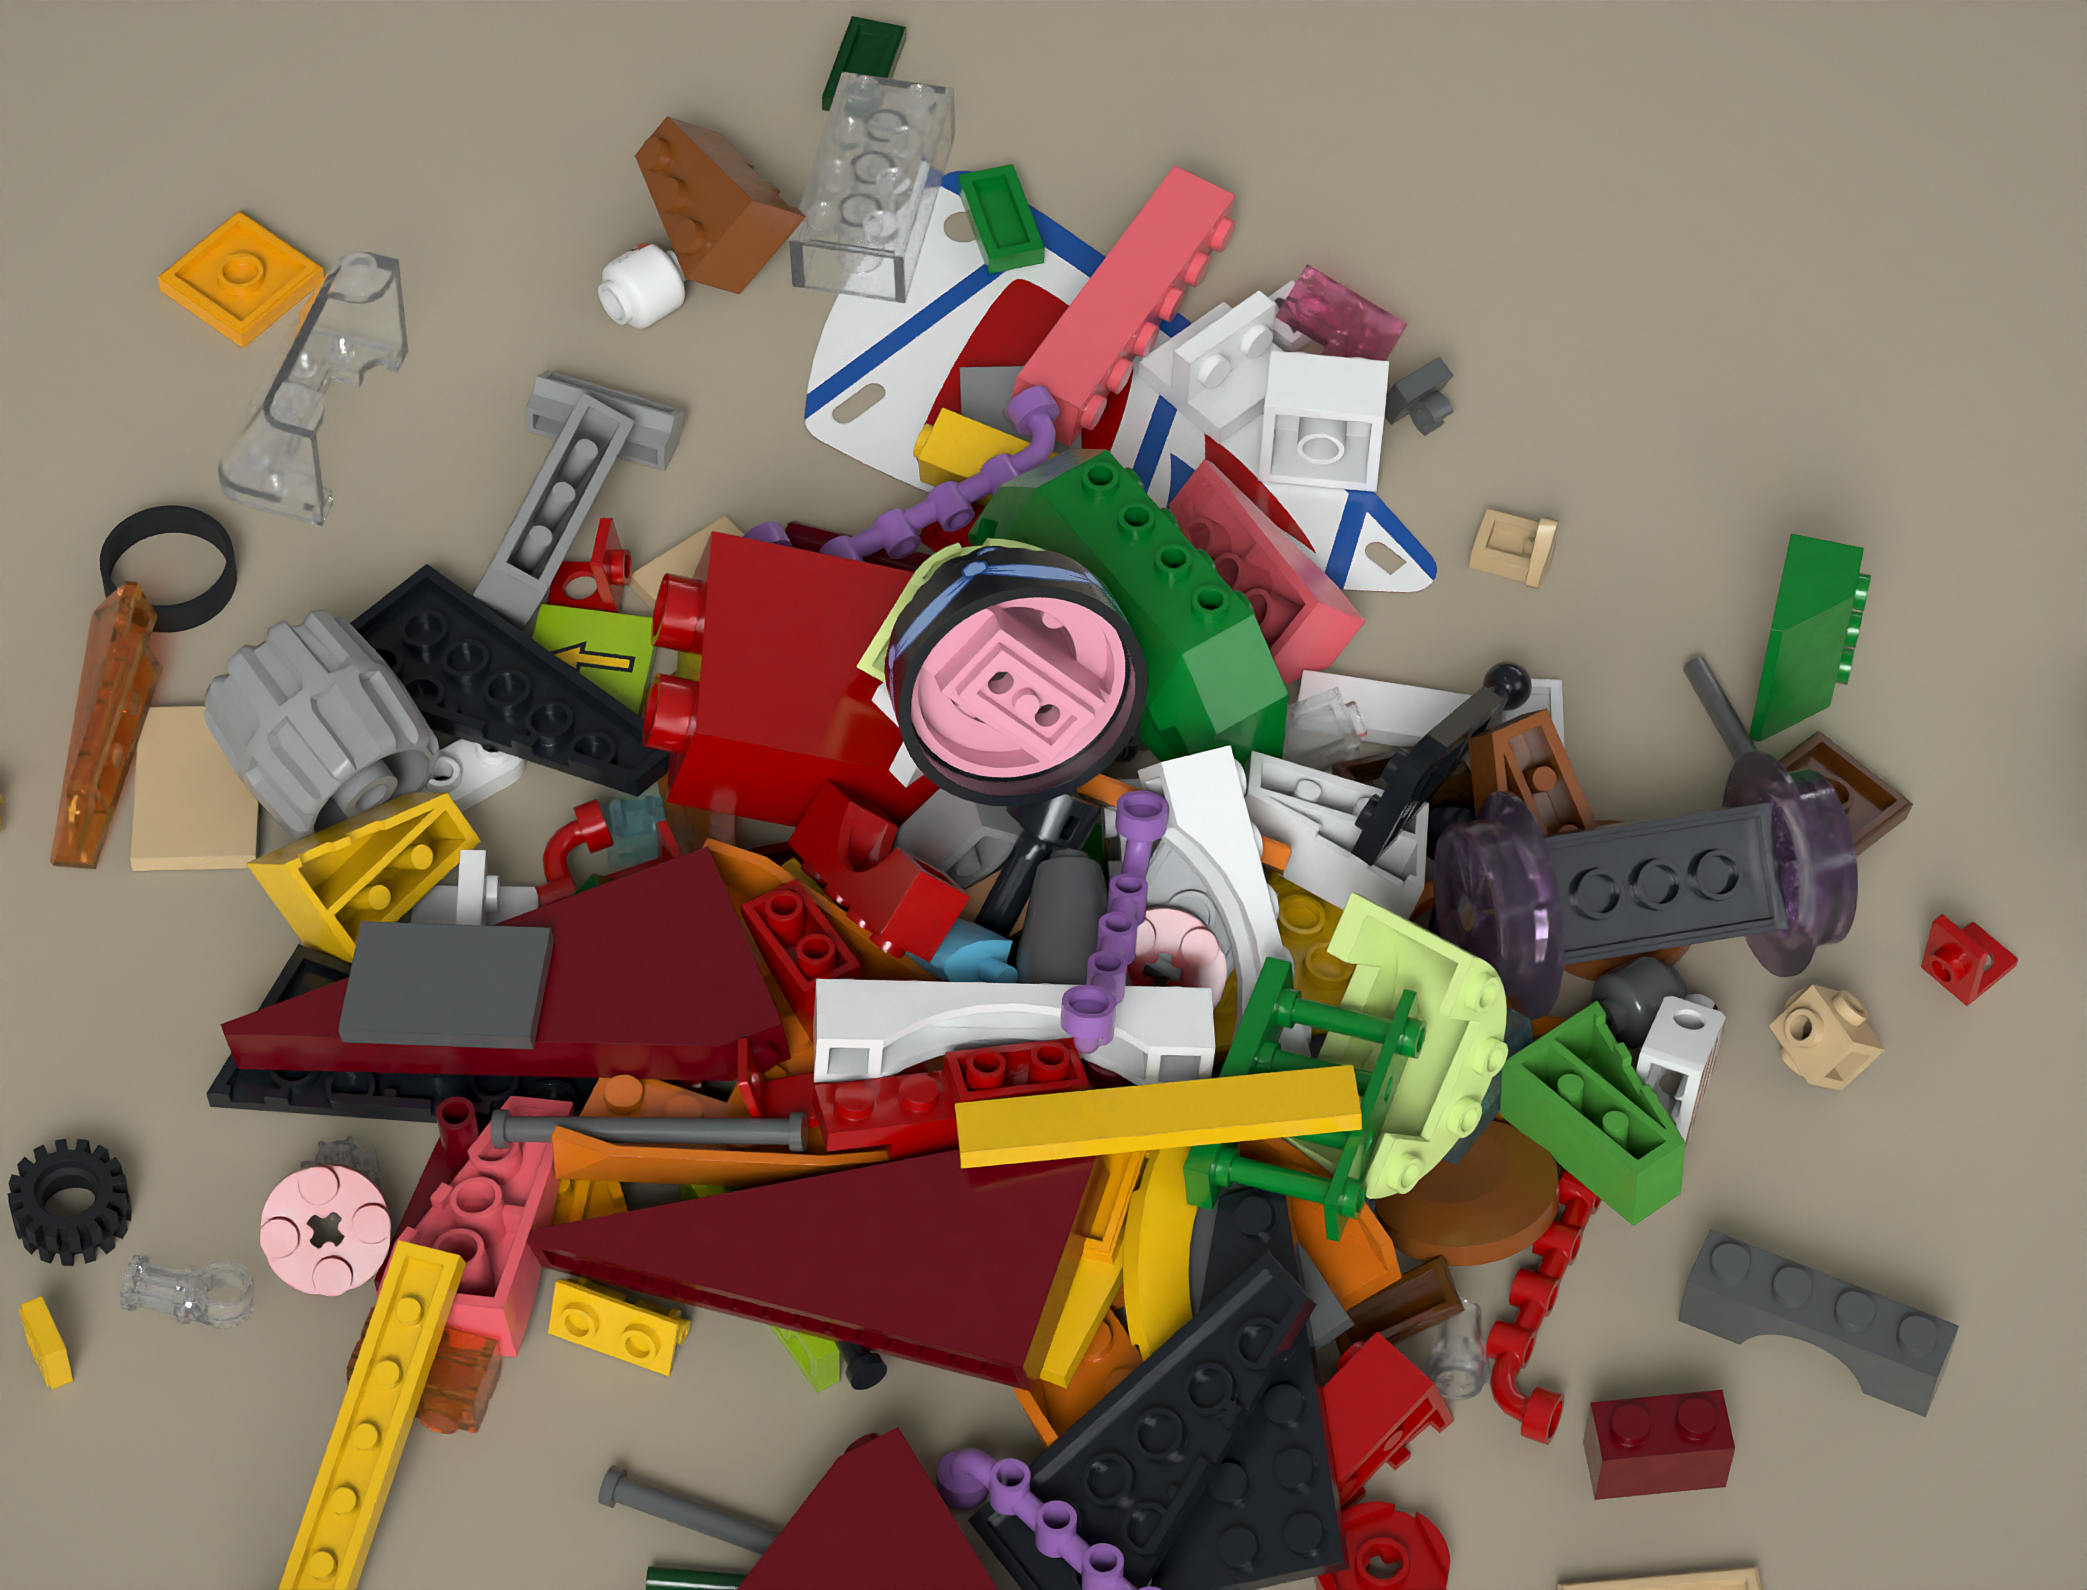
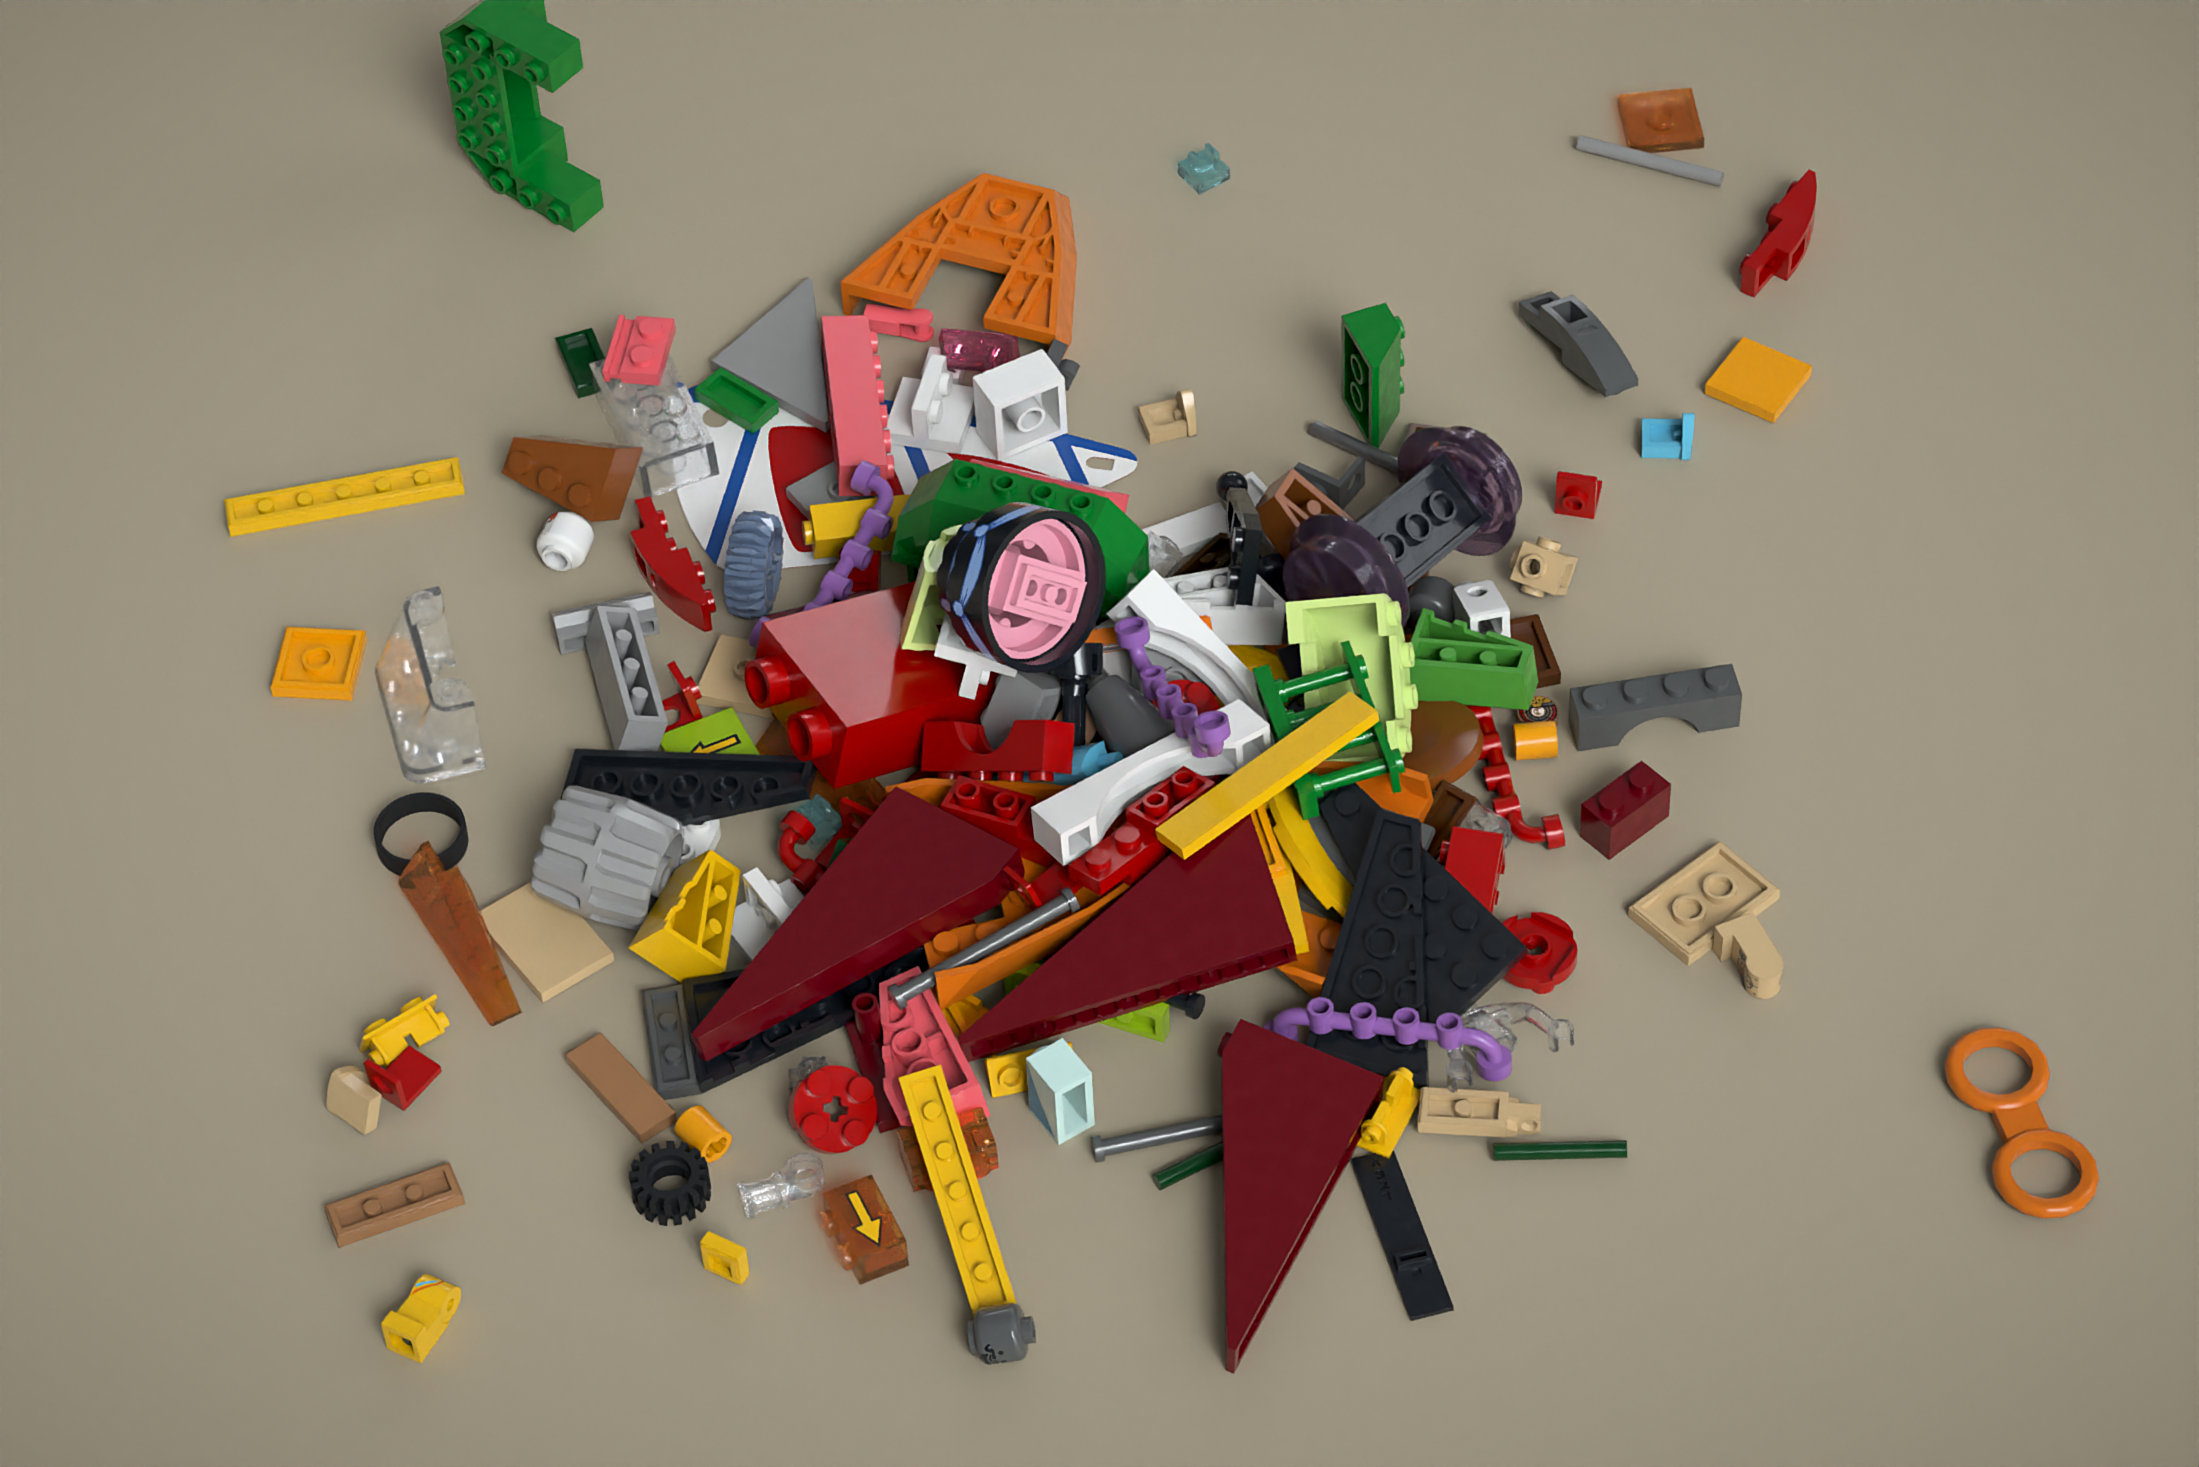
camera: 30 degrees left, 5 degrees down
dark grey tile [338,921,554,1050] -> none
none -> yellow tile [224,457,465,537]
none -> medium nougat tile [565,1032,677,1144]
none -> coral plate [602,315,676,386]
none -> red slope [630,496,716,632]
none -> dark grey tile [642,984,701,1100]
none -> light orange piece [674,1105,732,1163]
none -> light grey tile [712,278,830,433]
none -> sand blue gear [723,510,784,620]
none -> clear orange brick [819,1174,909,1285]
none -> orange piece [840,173,1077,359]
none -> coral bar [864,303,934,342]
none -> light aqua brick [1026,1038,1095,1145]
none -> clear light blue tile [1177,143,1230,195]
none -> dark grey bracket [1294,456,1365,510]
none -> reddish brown tile [1510,614,1561,689]
none -> light orange piece [1512,721,1558,761]
none -> tile [1517,696,1559,727]

